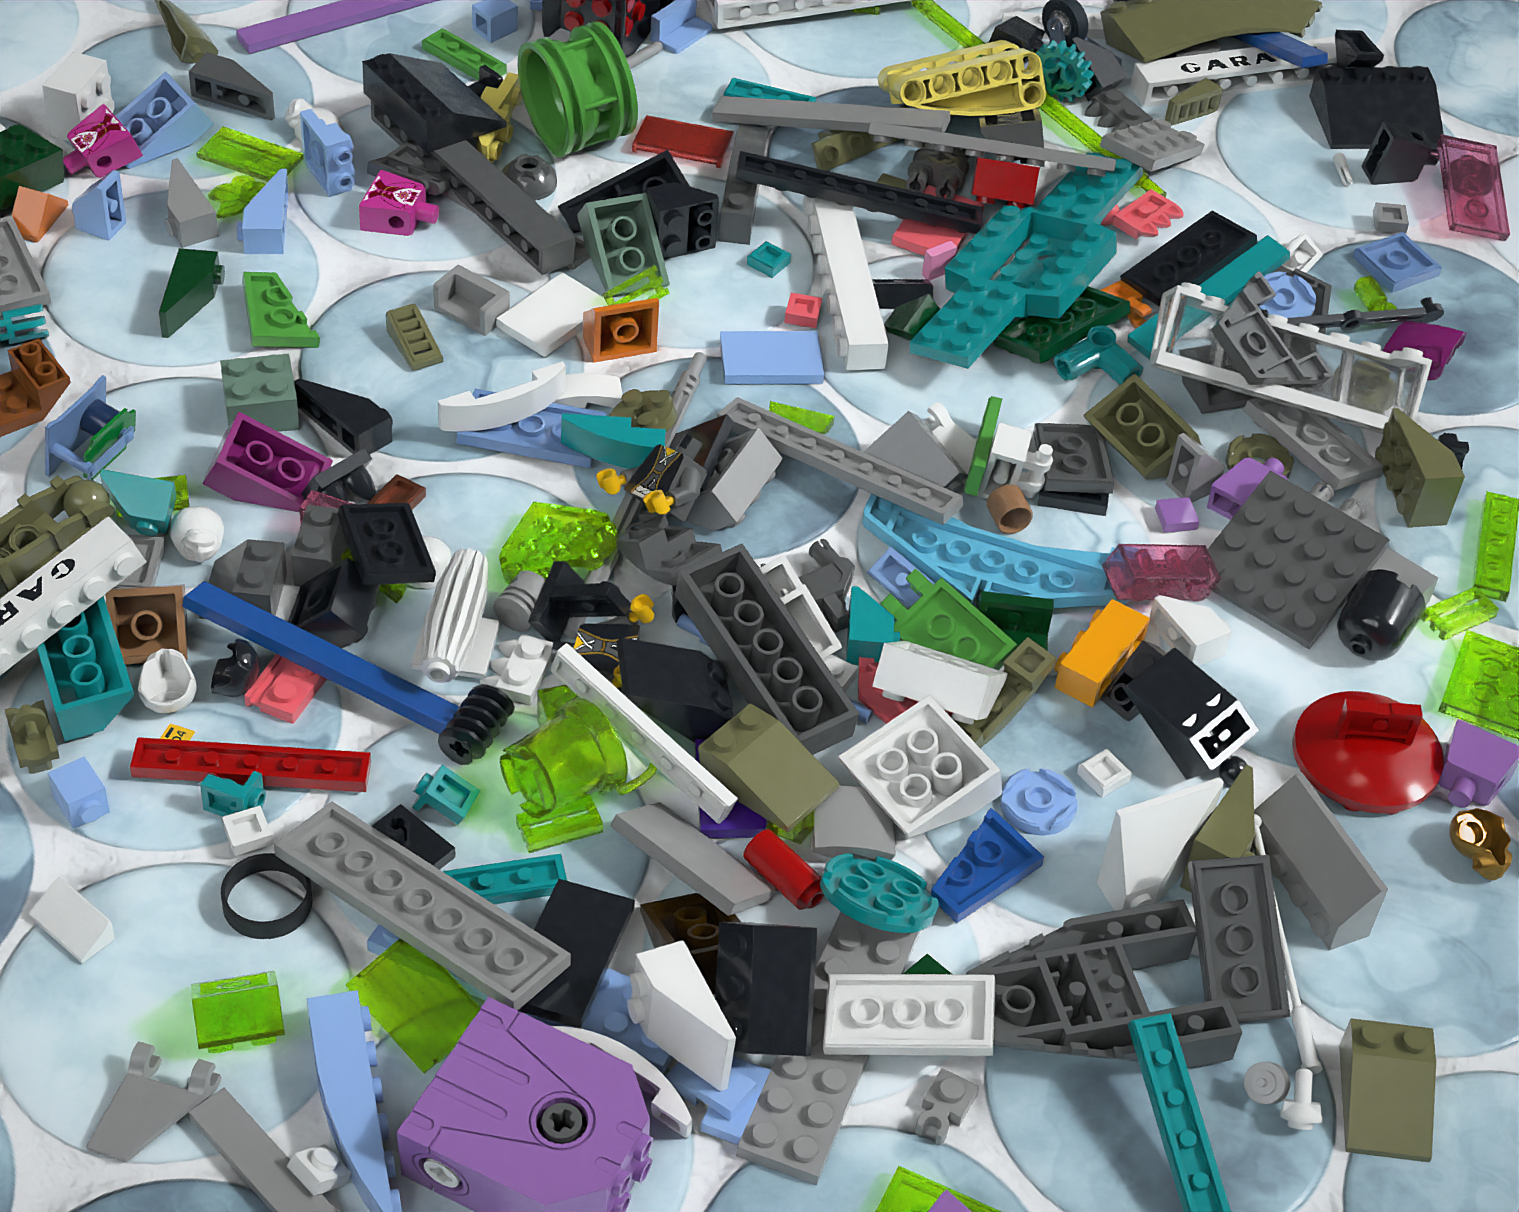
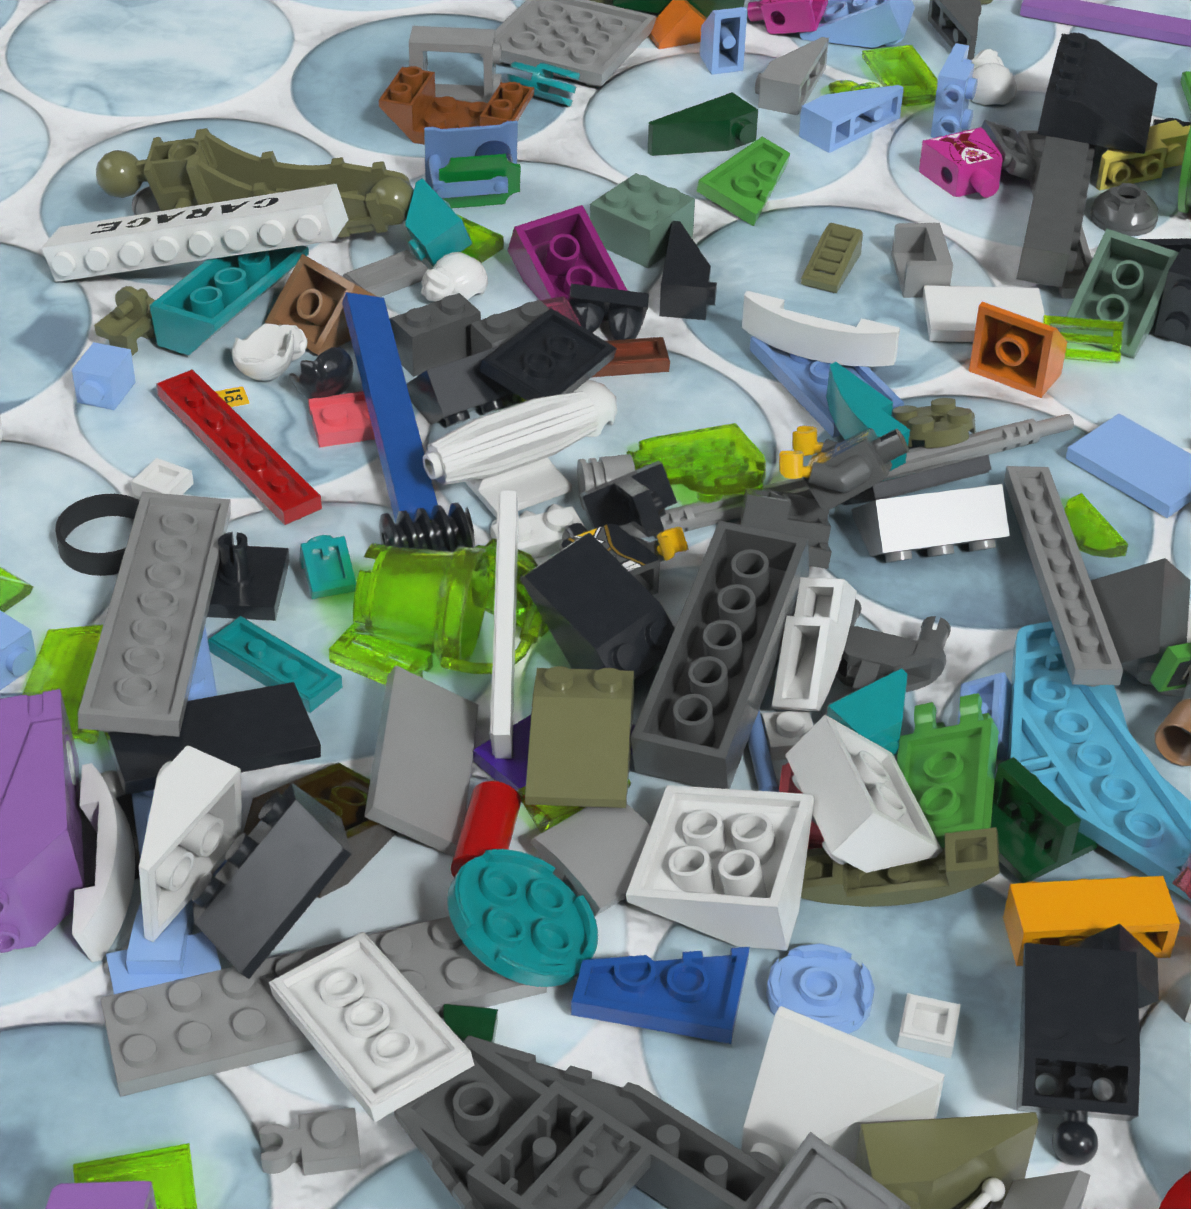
camera: 55 degrees right, 5 degrees down
teal bracket [200,771,266,817] -> none
white slope [553,373,622,408] -> none

